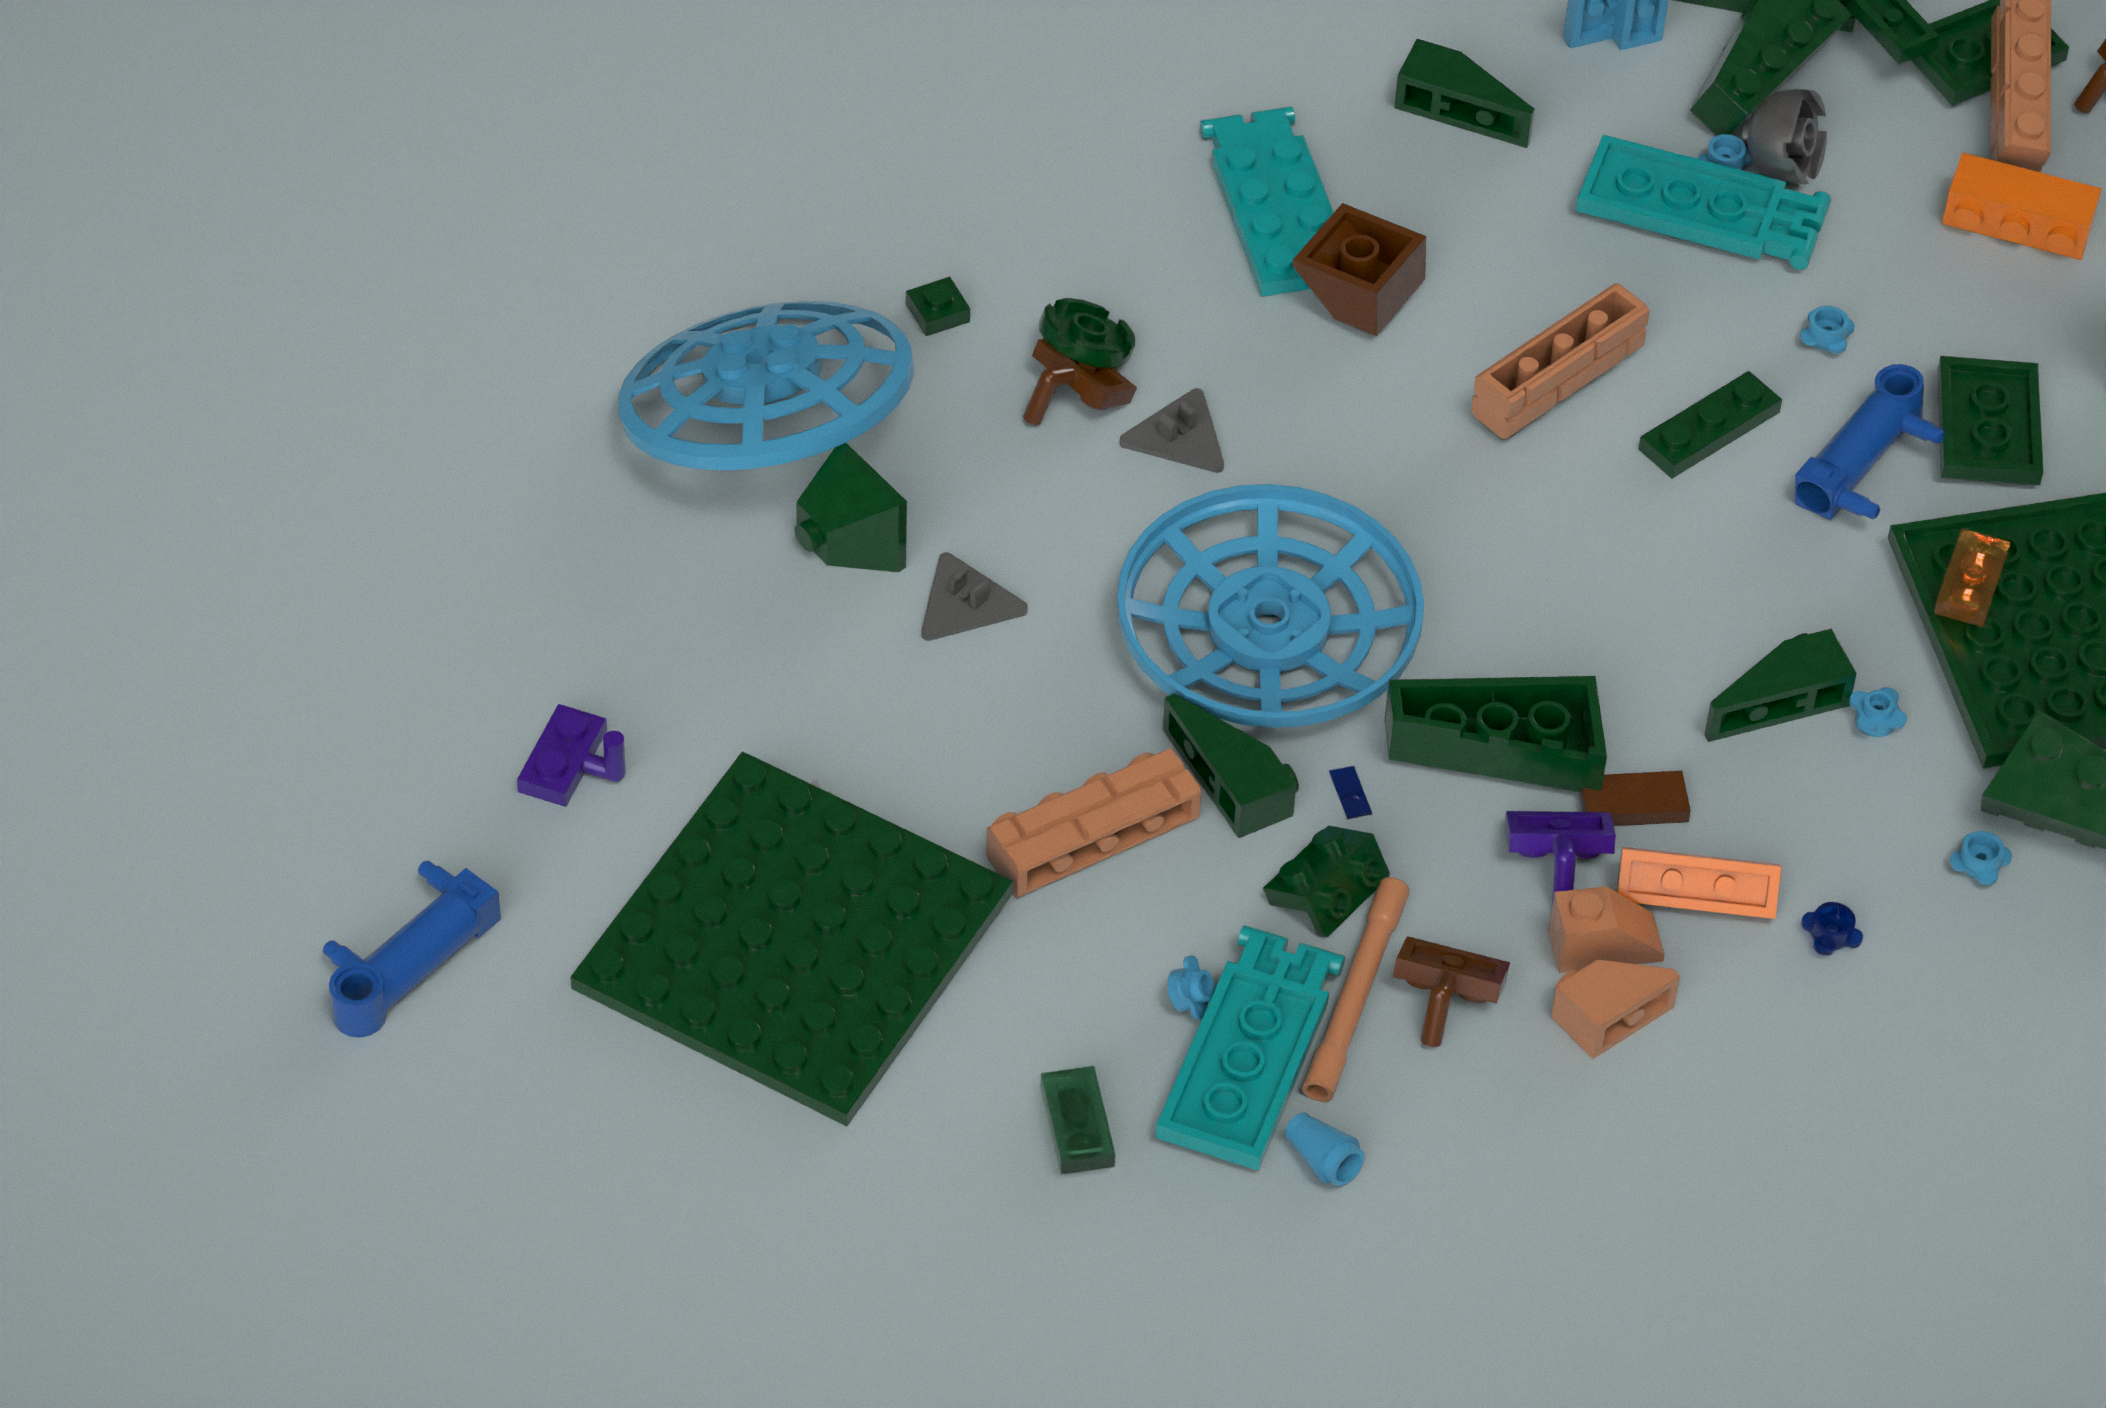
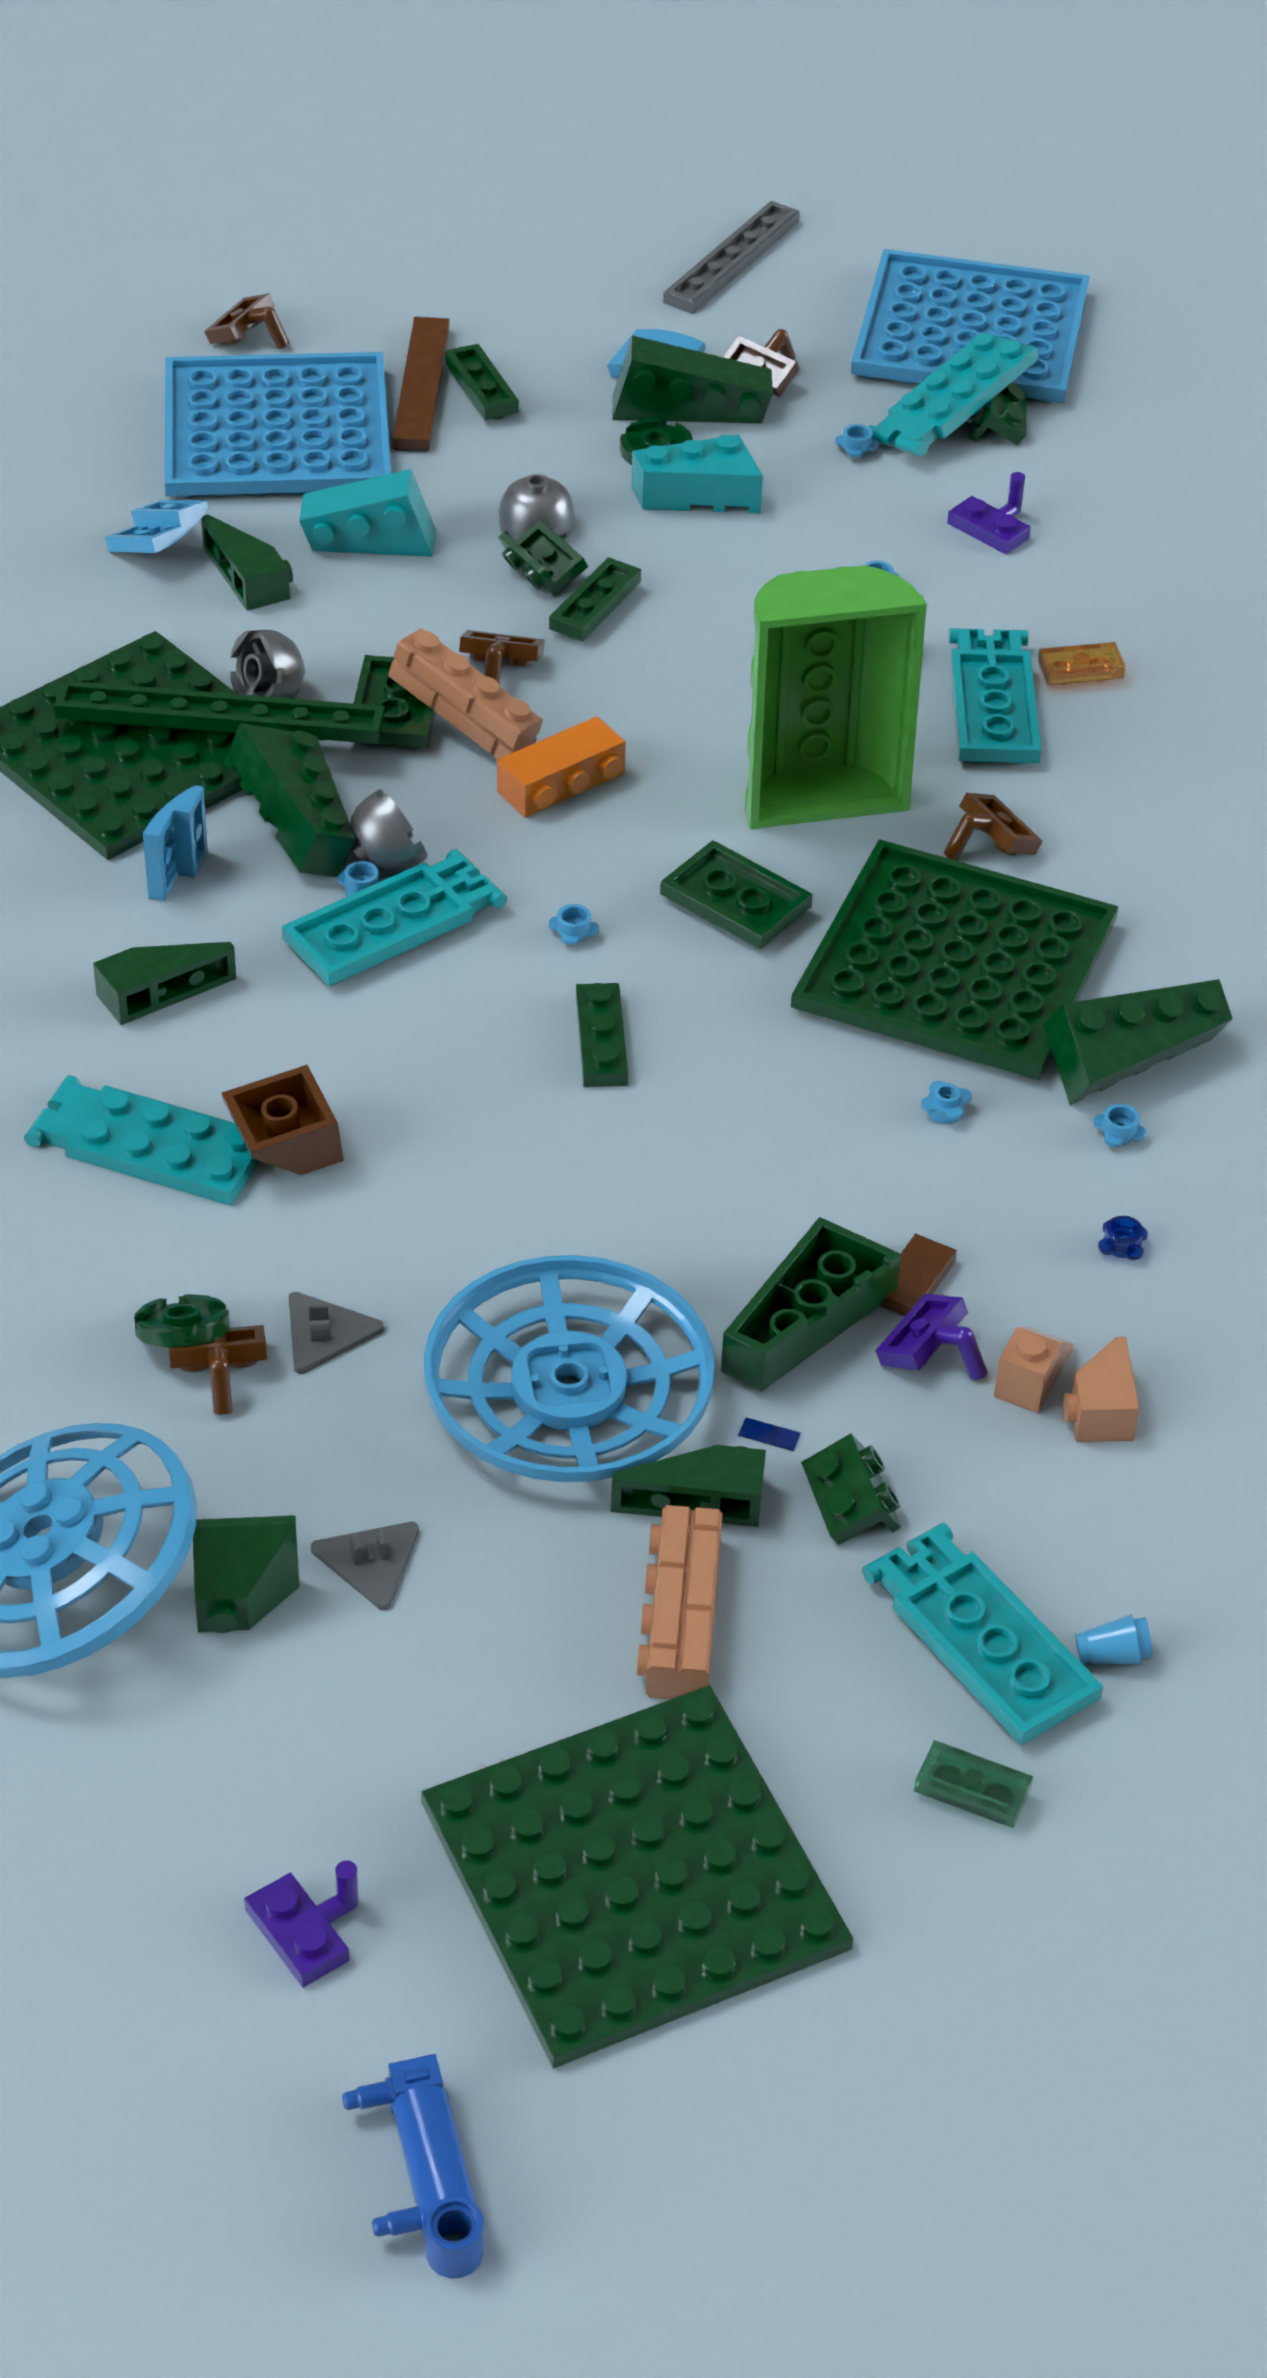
camera: 55 degrees left, 5 degrees down
dark green plate [906,277,971,336] -> none
dark azure plate [1167,955,1215,1020] -> none
nougat piece [1302,877,1410,1102] -> none
reddish brown plate [1393,936,1510,1047] -> none
nougat brick [1471,283,1650,439] -> none
orange plate [1617,847,1782,919] -> none
dark green slope [1704,628,1857,742] -> none
blue piece [1795,364,1945,520] -> none
clear orange plate [1934,528,2011,627] -> none

